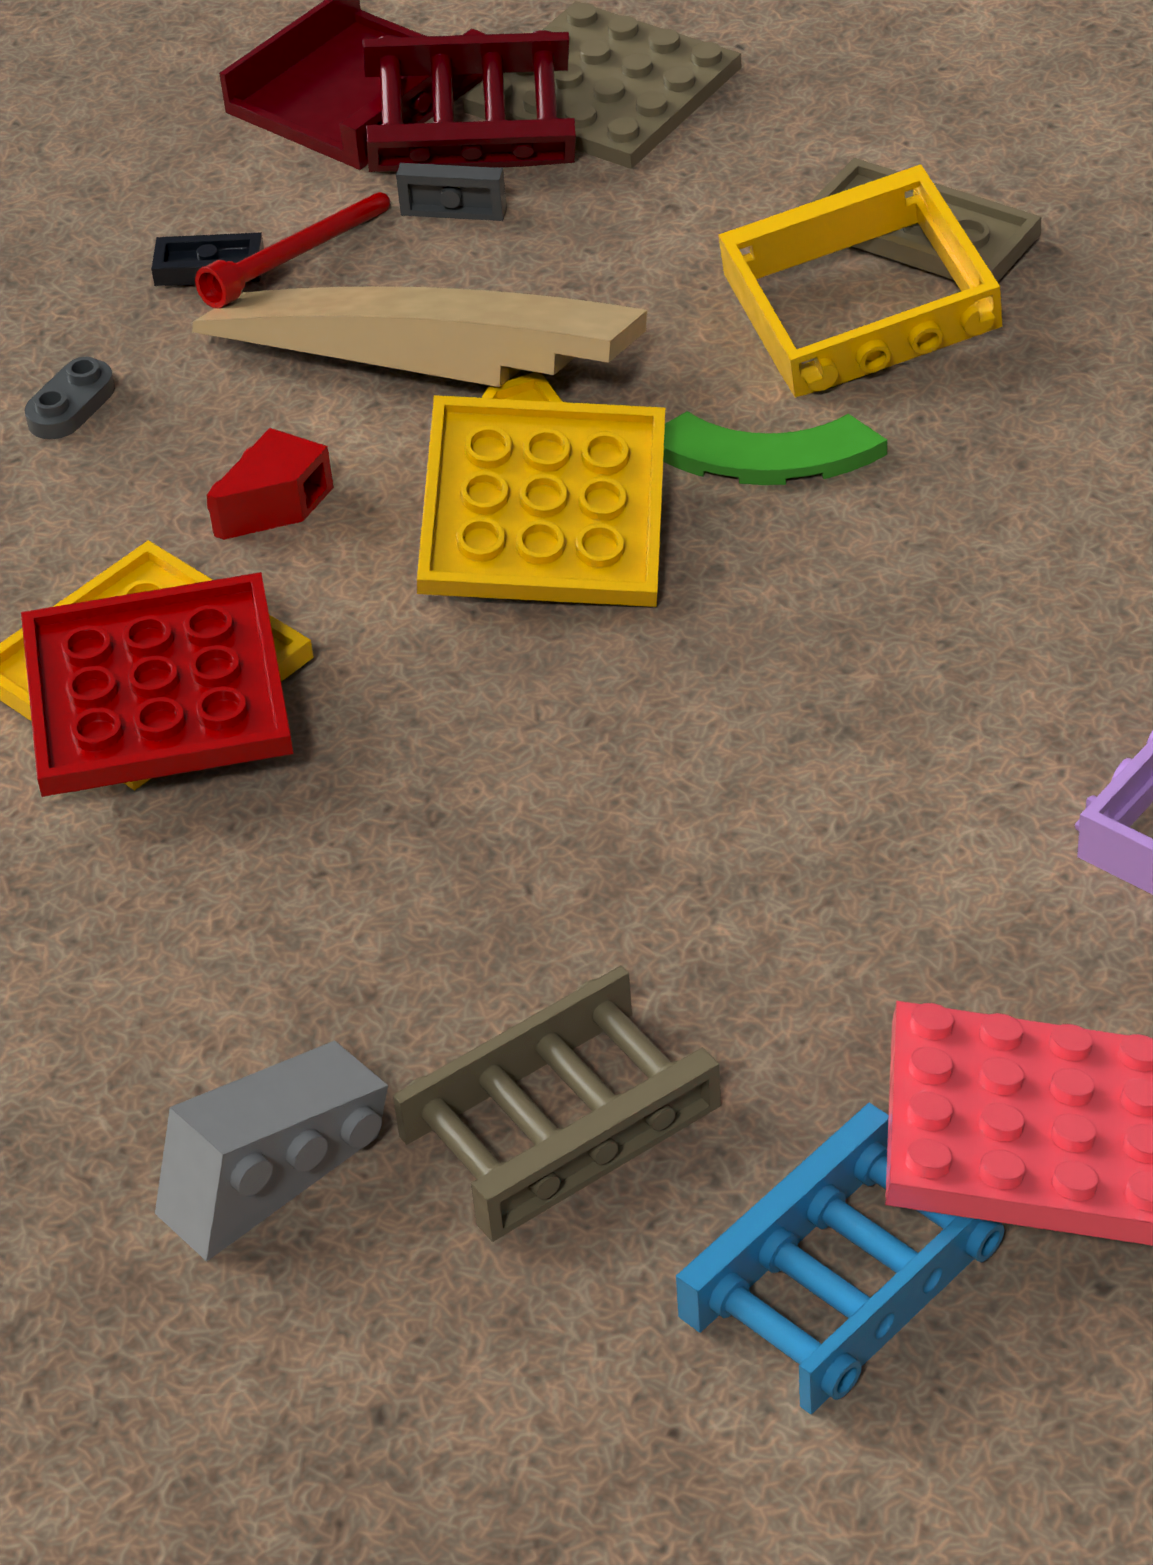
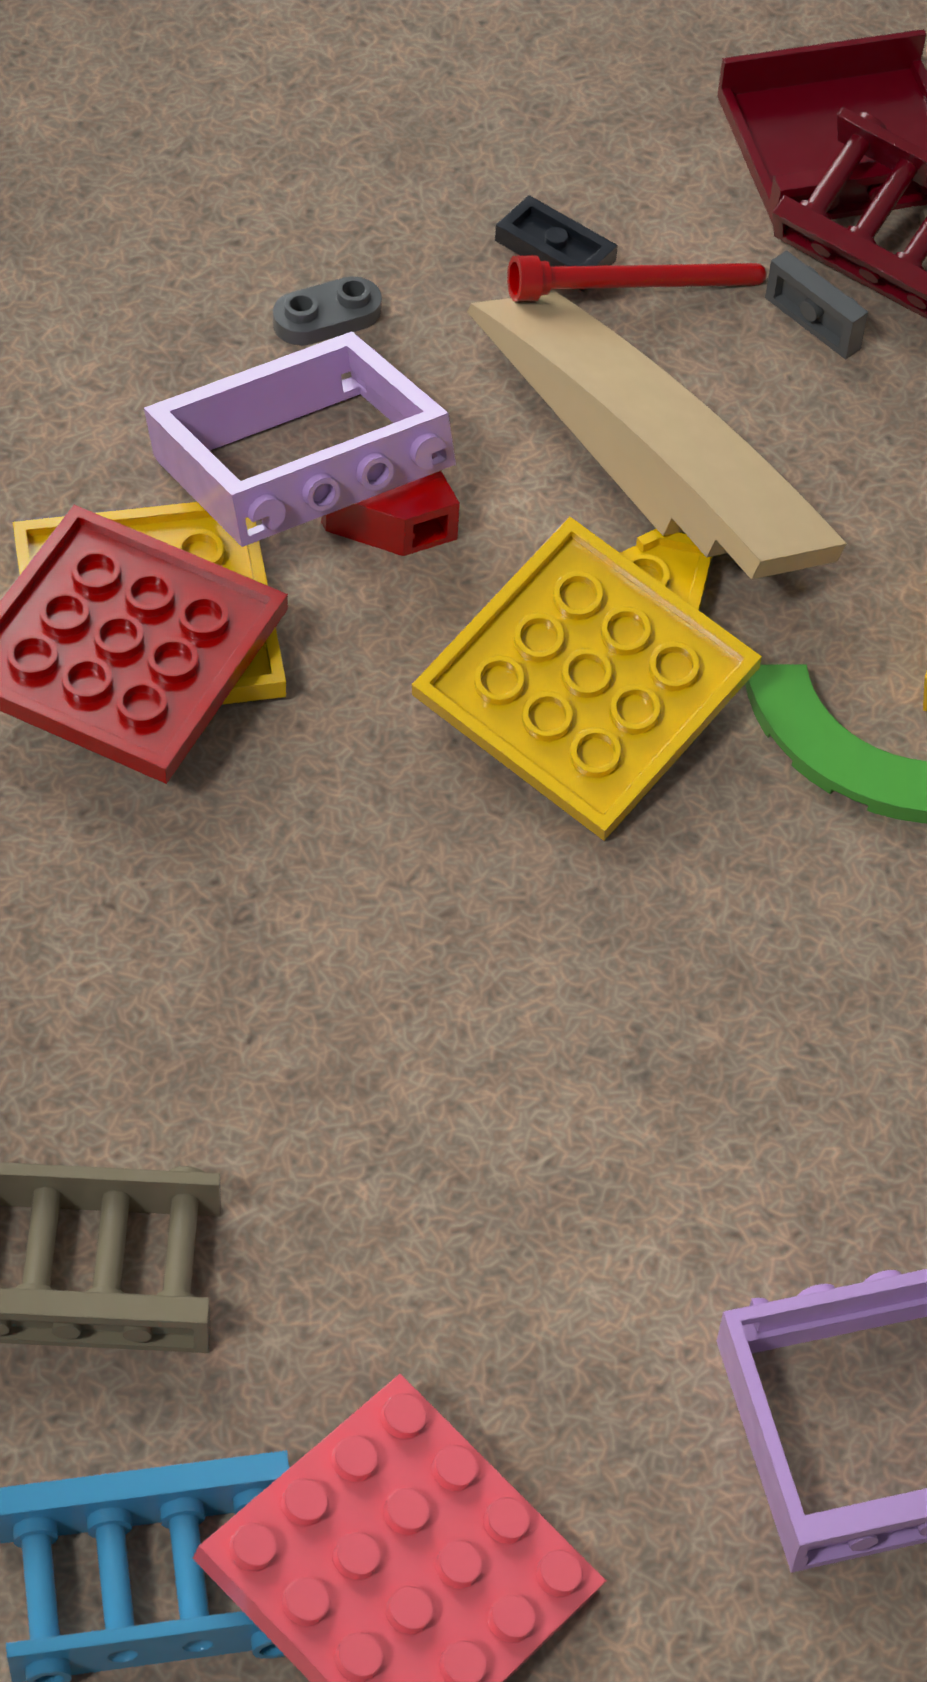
camera: 30 degrees right, 10 degrees up
none -> lavender window [144,332,456,547]

